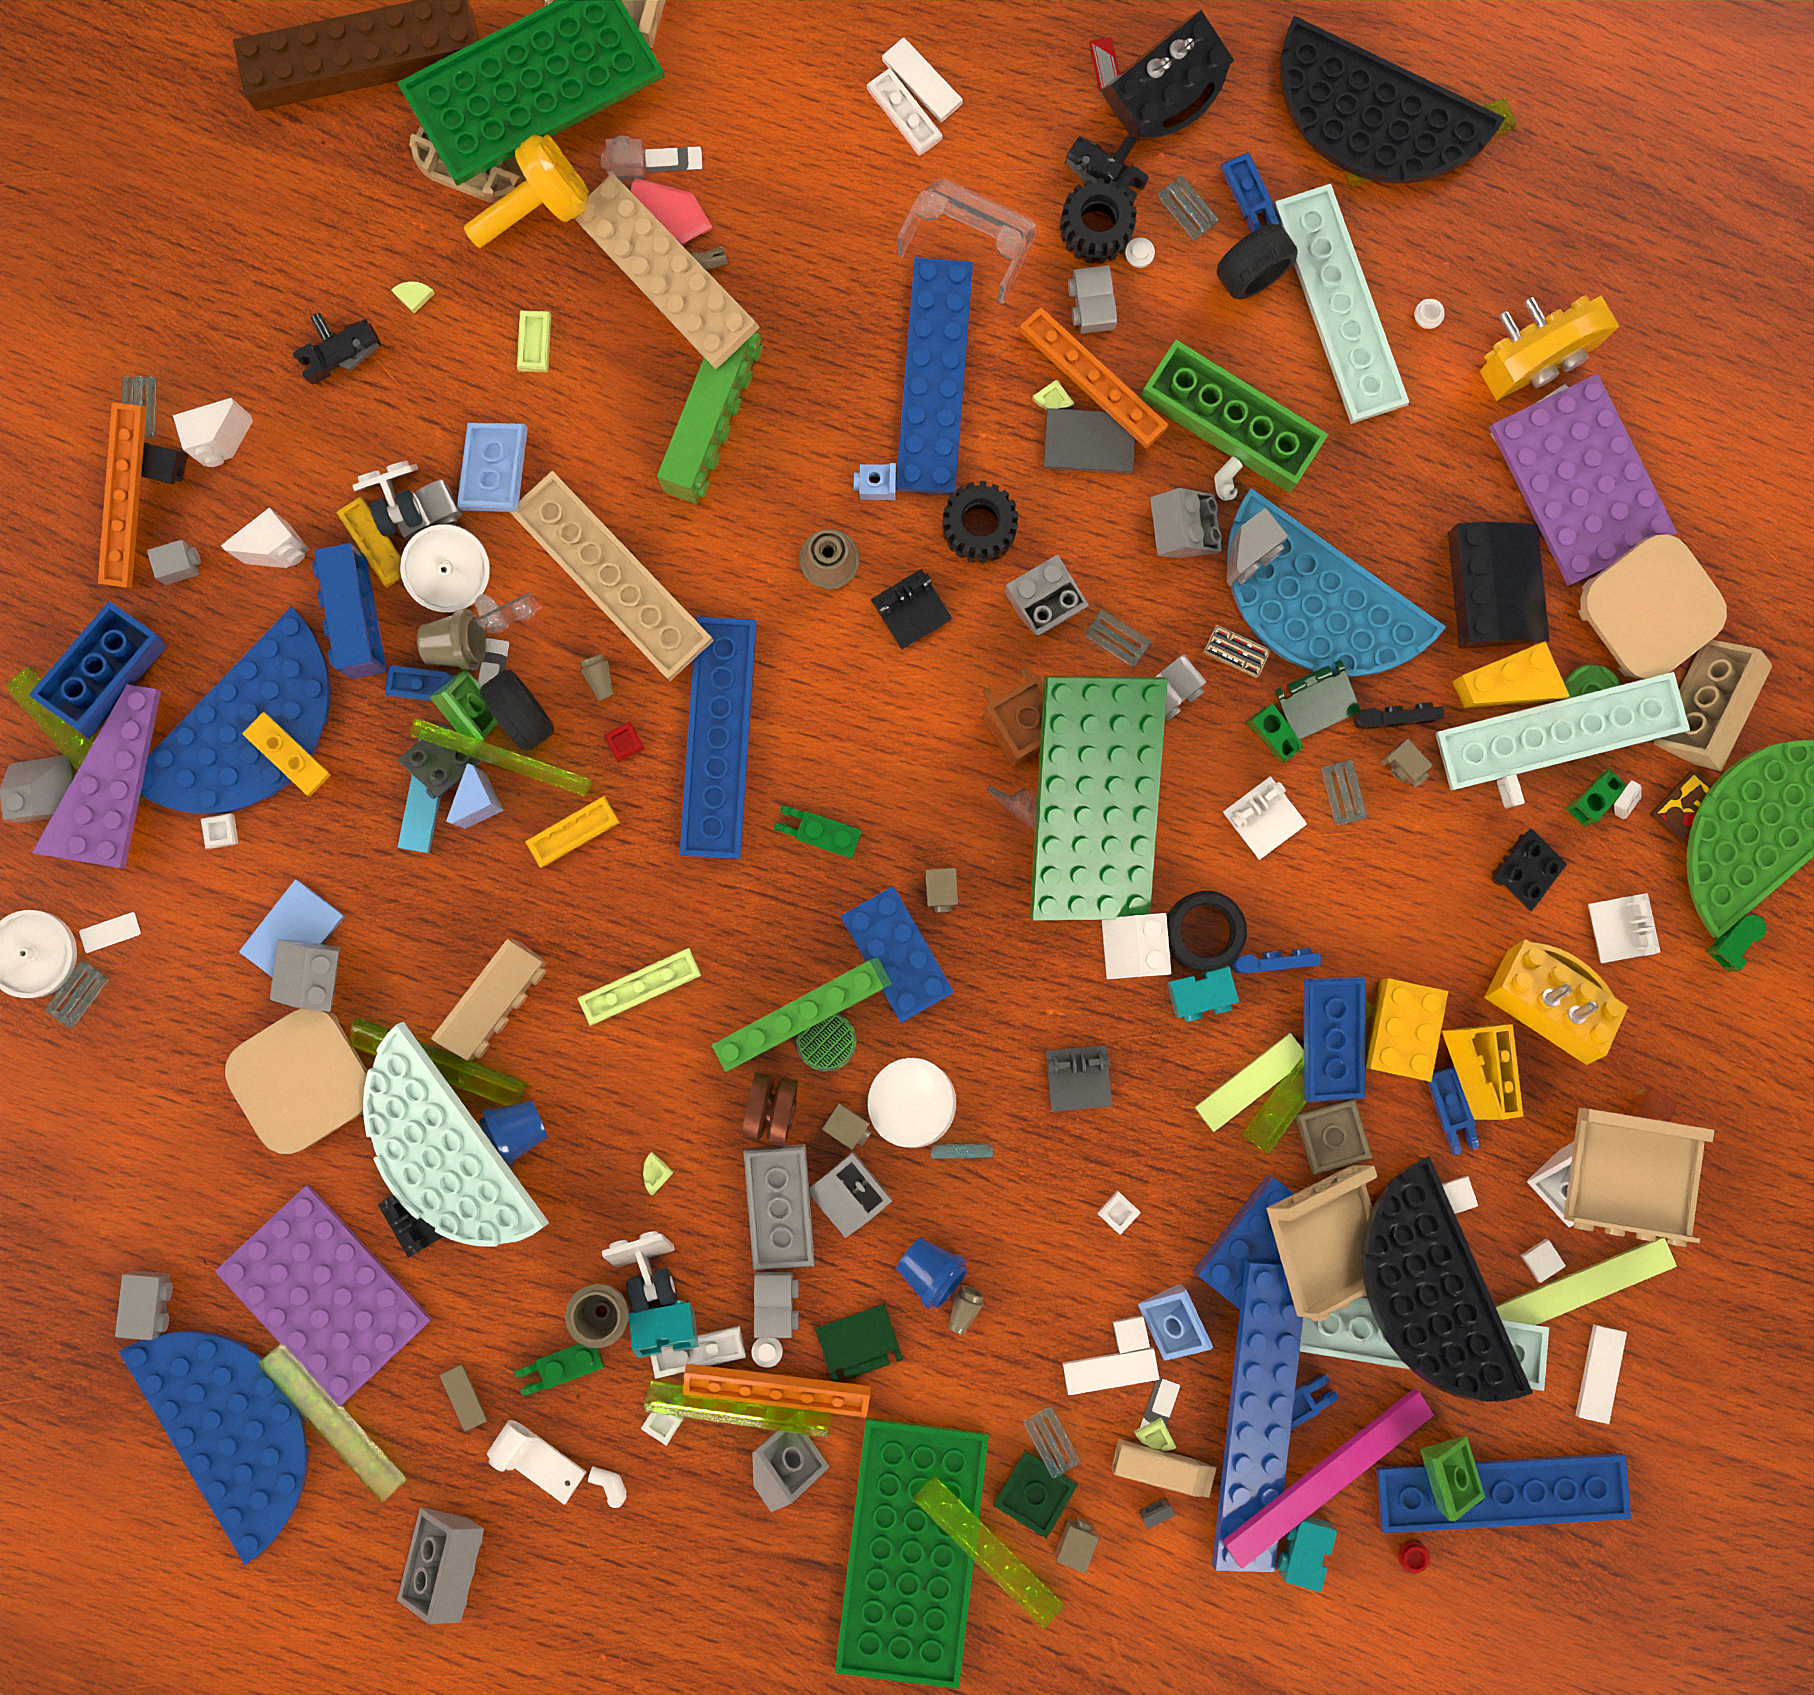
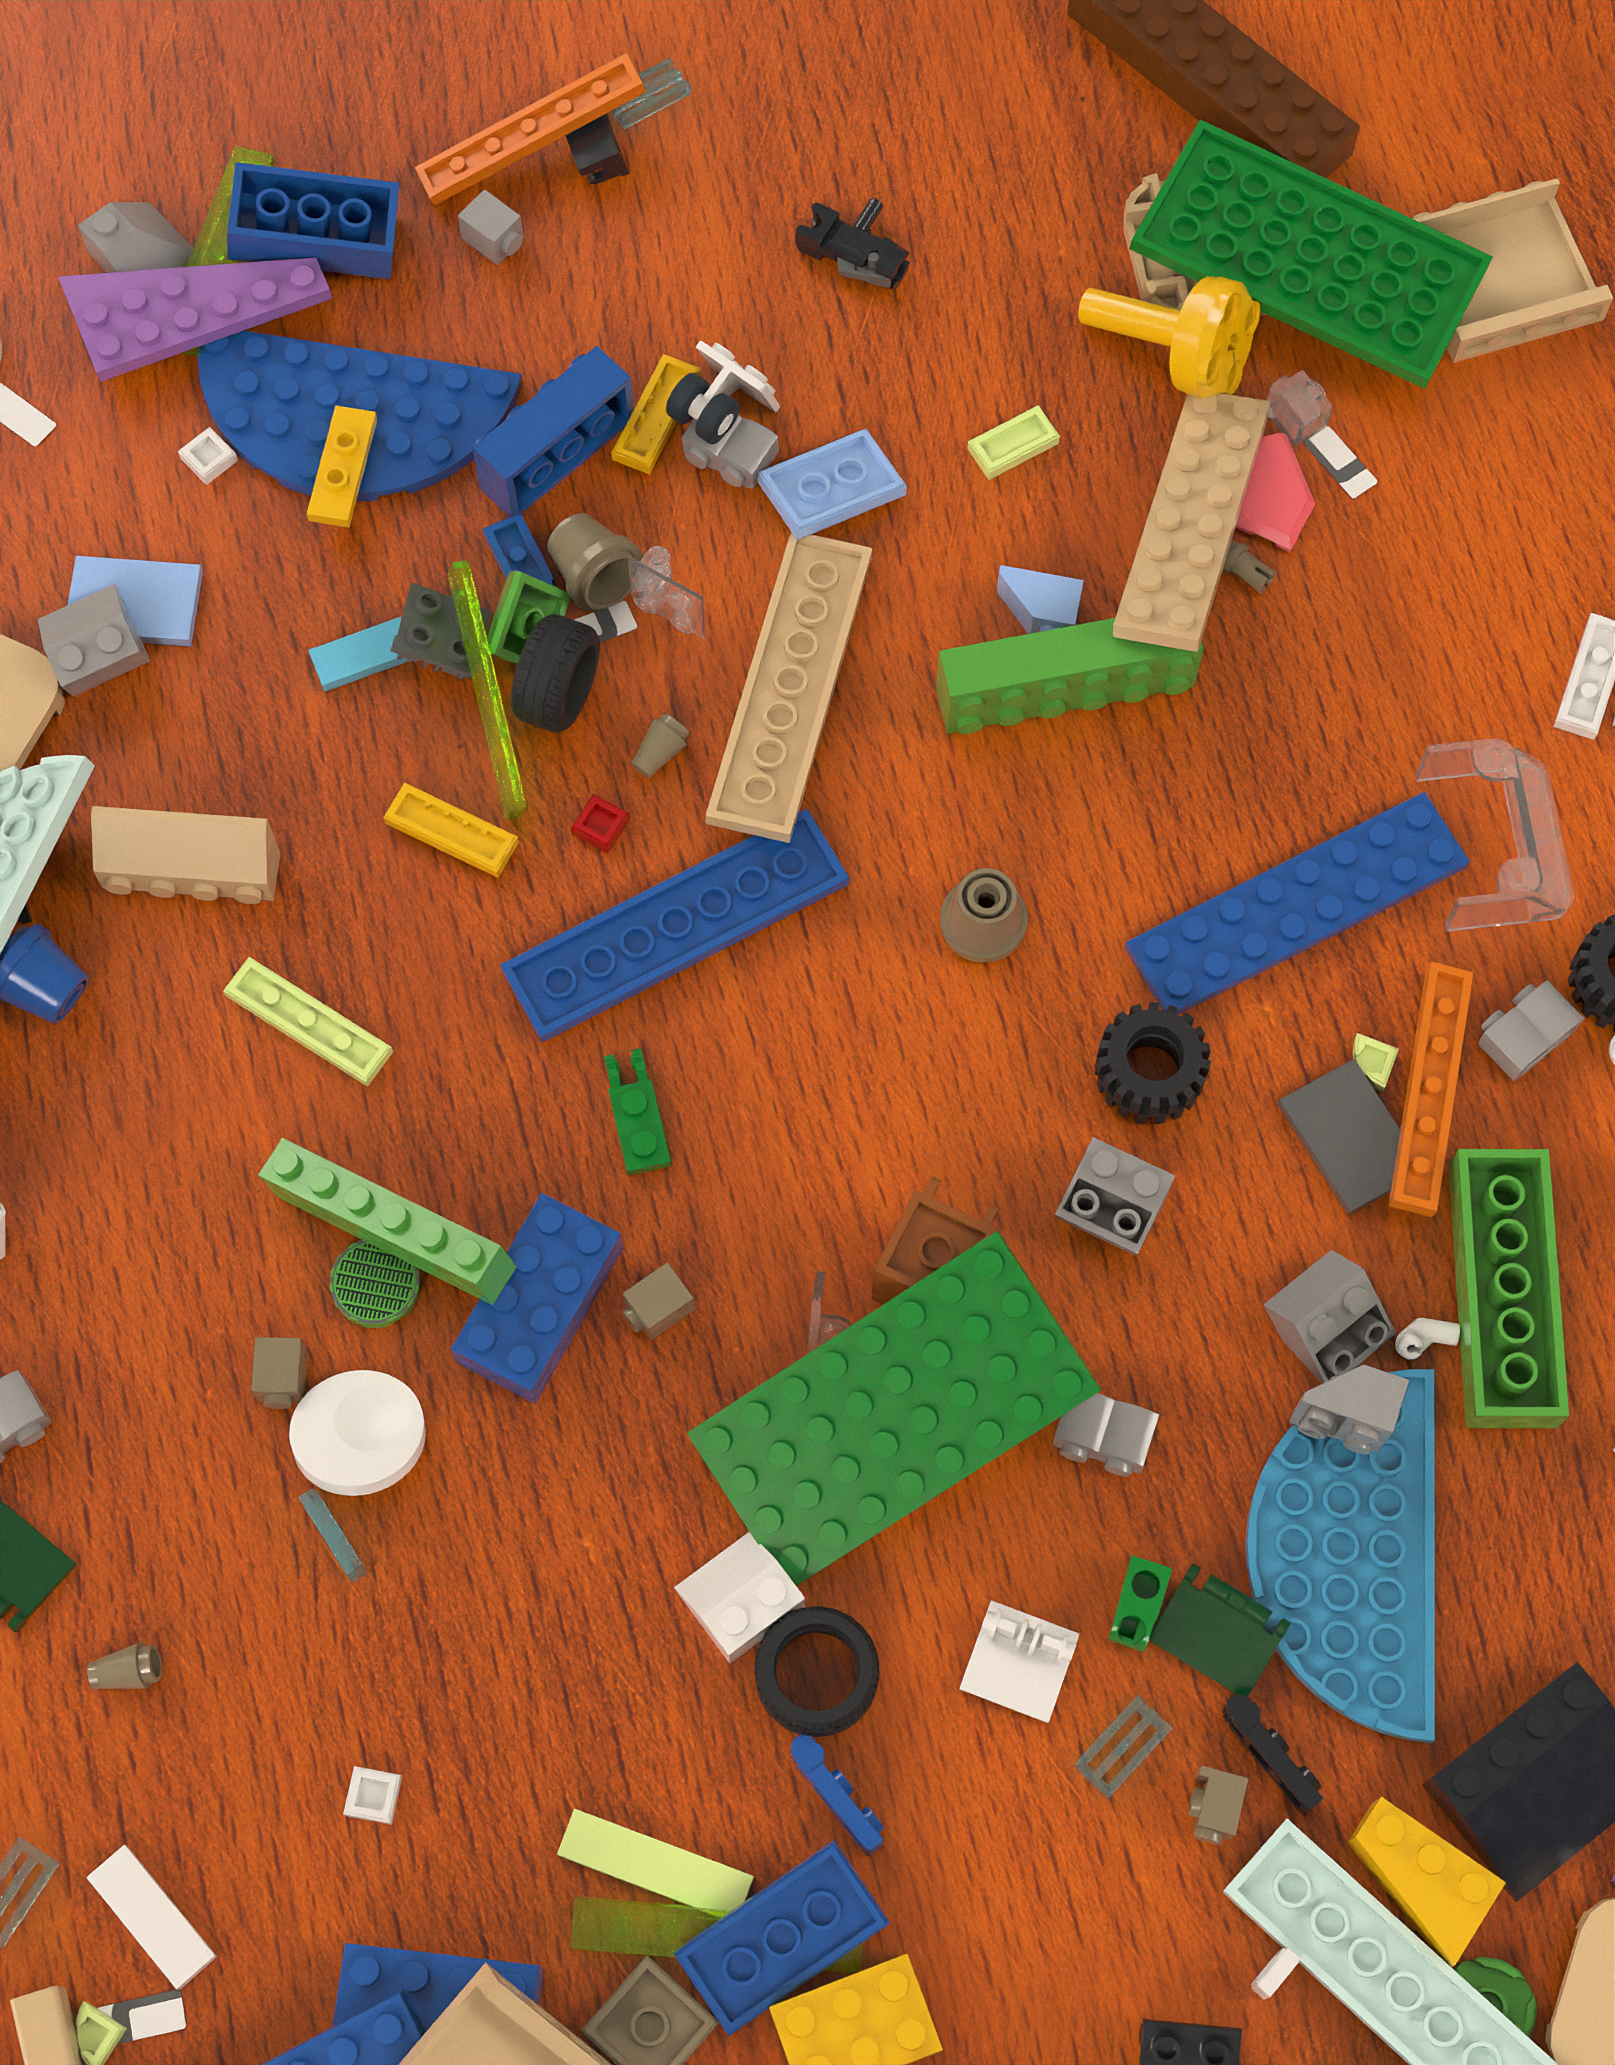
camera: 60 degrees right, 15 degrees down
white slope [173,398,253,467] -> none
white slope [221,508,310,568] -> none
clear neon green tile [349,1017,527,1106] -> none
yellowish green tile [391,282,435,313] -> none
white piece [400,524,490,612] -> none
light blue slope [446,763,504,829] -> none
yellowish green tile [643,1152,674,1195] -> none
copper wheel [742,1072,799,1147] -> none
light grey tile [744,1144,815,1270] -> none
light grey slope [809,1151,892,1238] -> none
light blue brick [854,463,896,500] -> none
black hinge [871,569,953,650] -> none
blue piece [896,1237,968,1310] -> none
dark grey hinge [1046,1045,1112,1112] -> none
clear light blue tile [1084,609,1152,667] -> none
white tile [1112,1315,1150,1354] -> none
light blue slope [1138,1284,1213,1361] -> none
teal brick [1166,967,1239,1022] -> none
tile [1203,625,1271,678] -> none
none -> light blue slope [997,565,1084,634]

